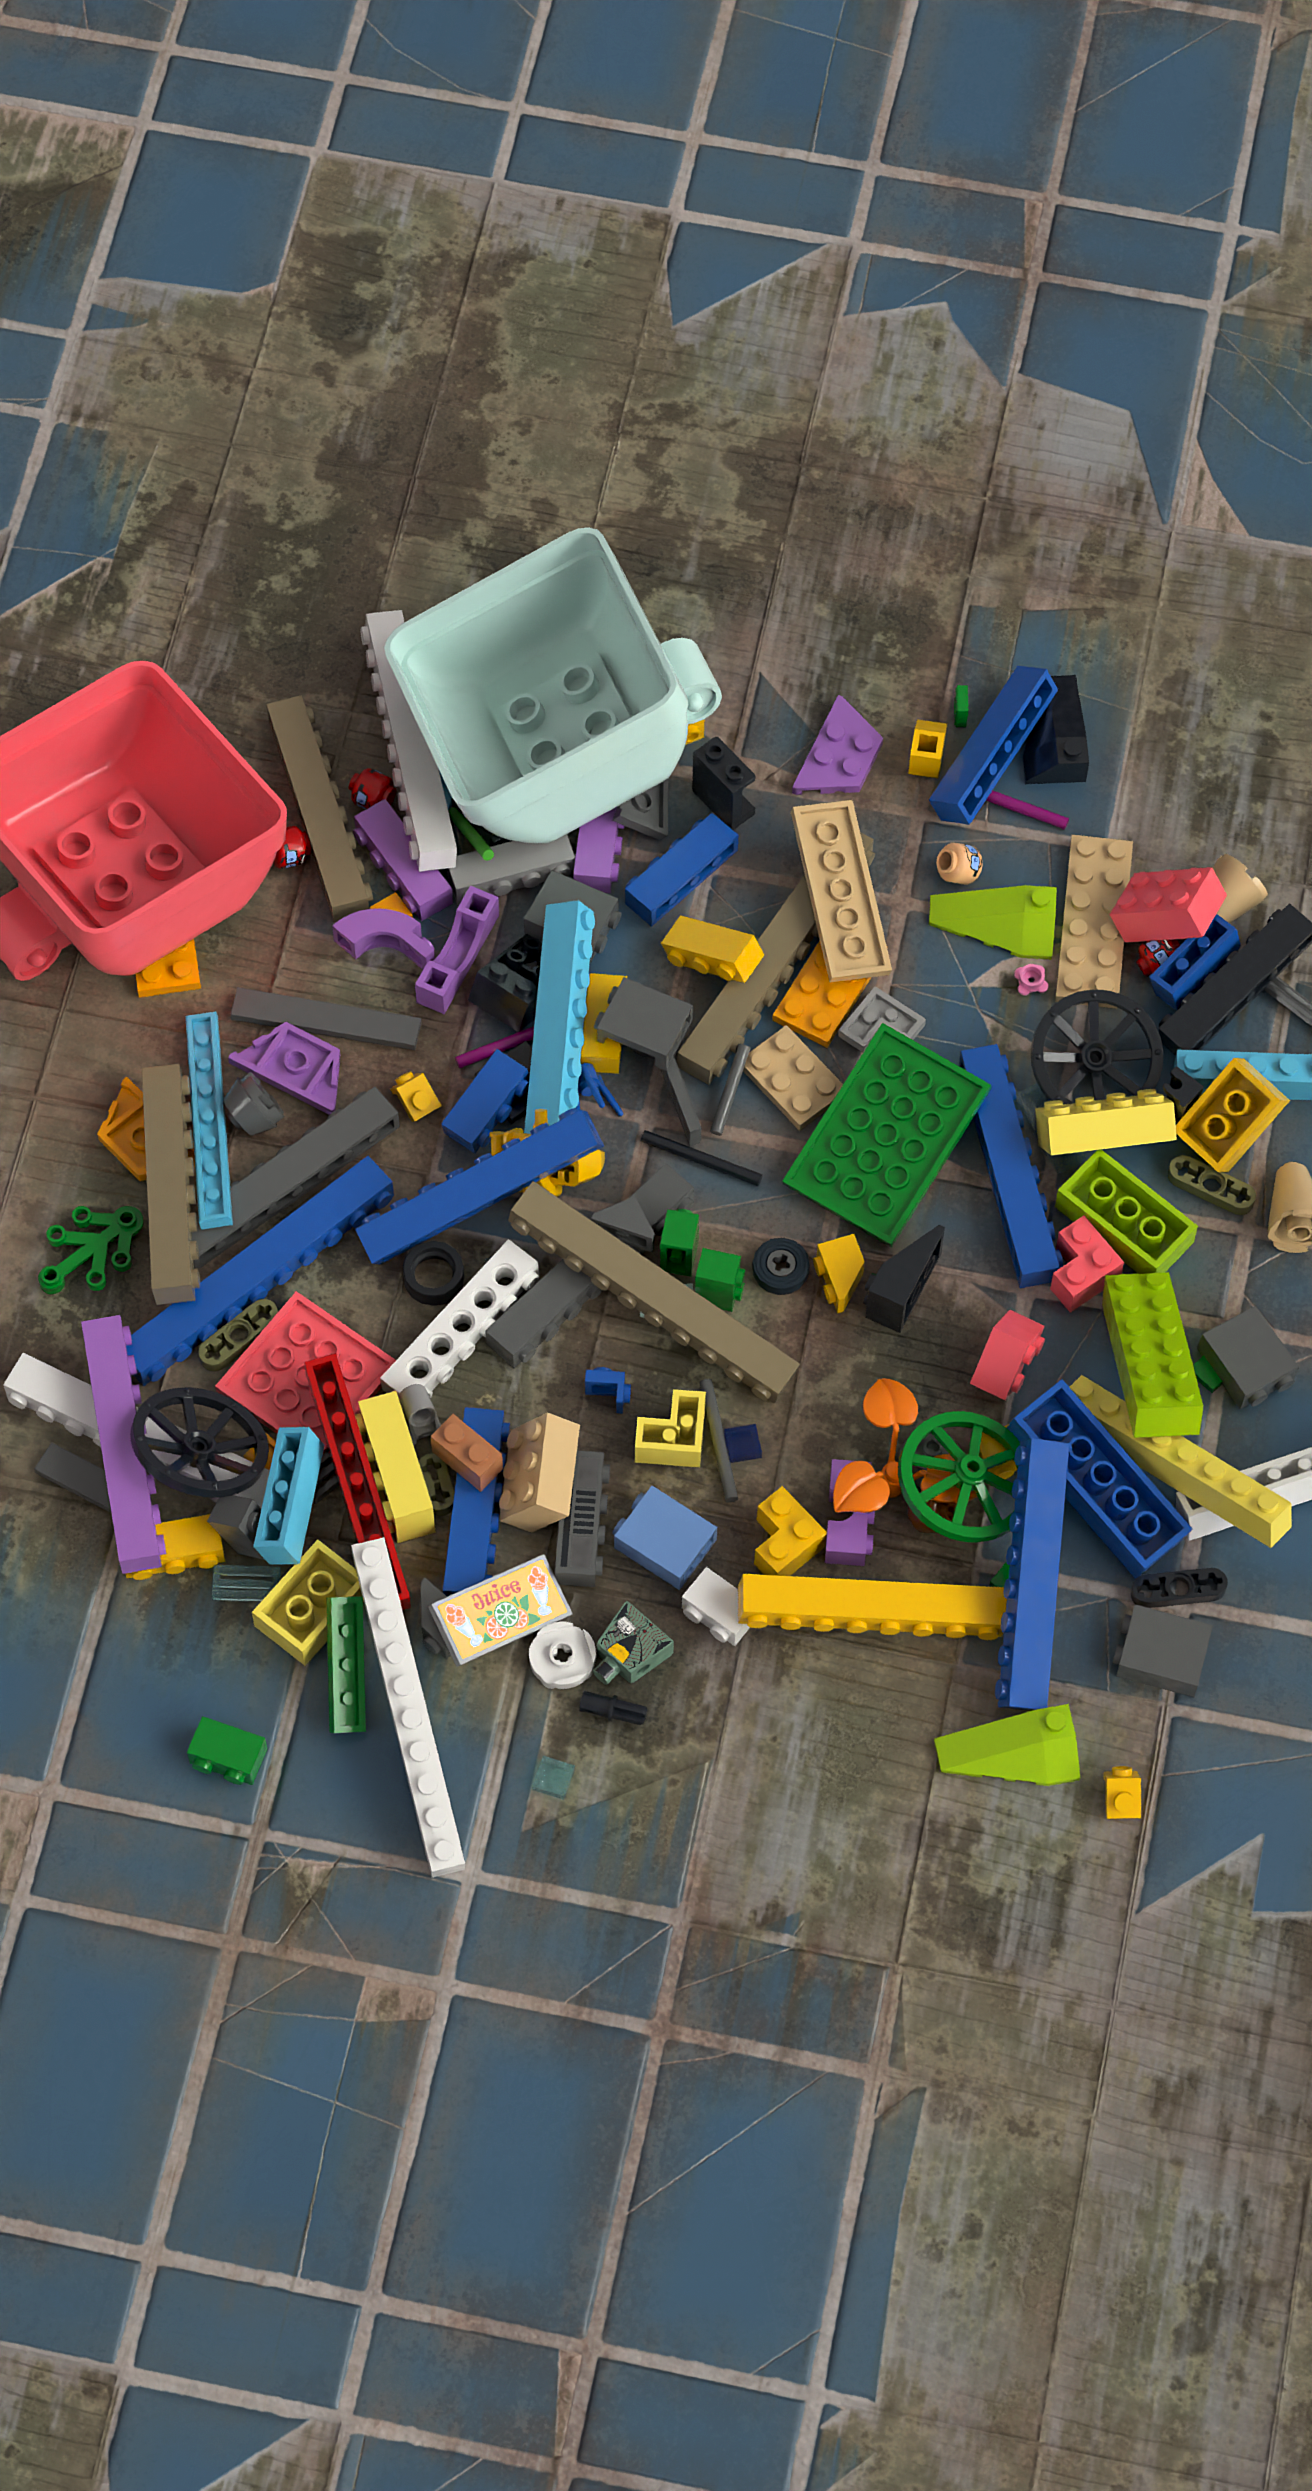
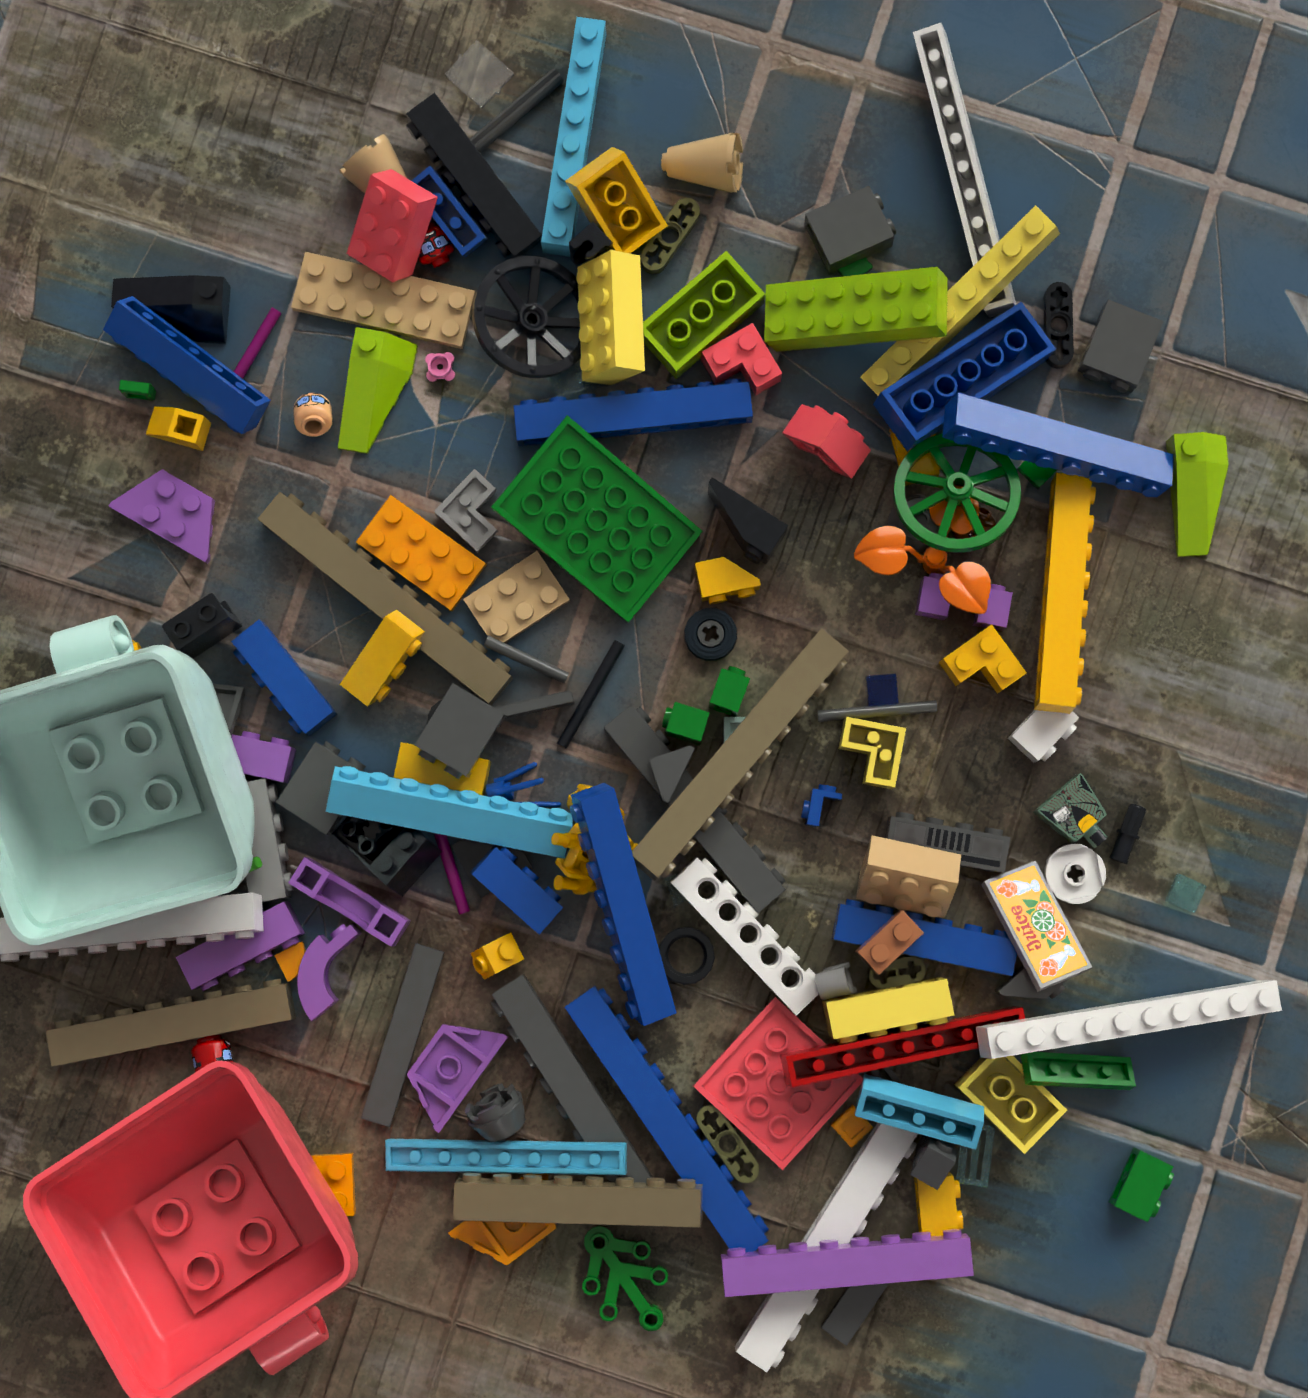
camera: 80 degrees left, 20 degrees up
black wheel [130,1387,269,1498] -> none
red head [348,768,396,809] -> none
medium blue brick [612,1486,717,1590] -> none
tan plate [791,800,892,983] -> none
yellow bracket [1104,1766,1141,1819] -> none

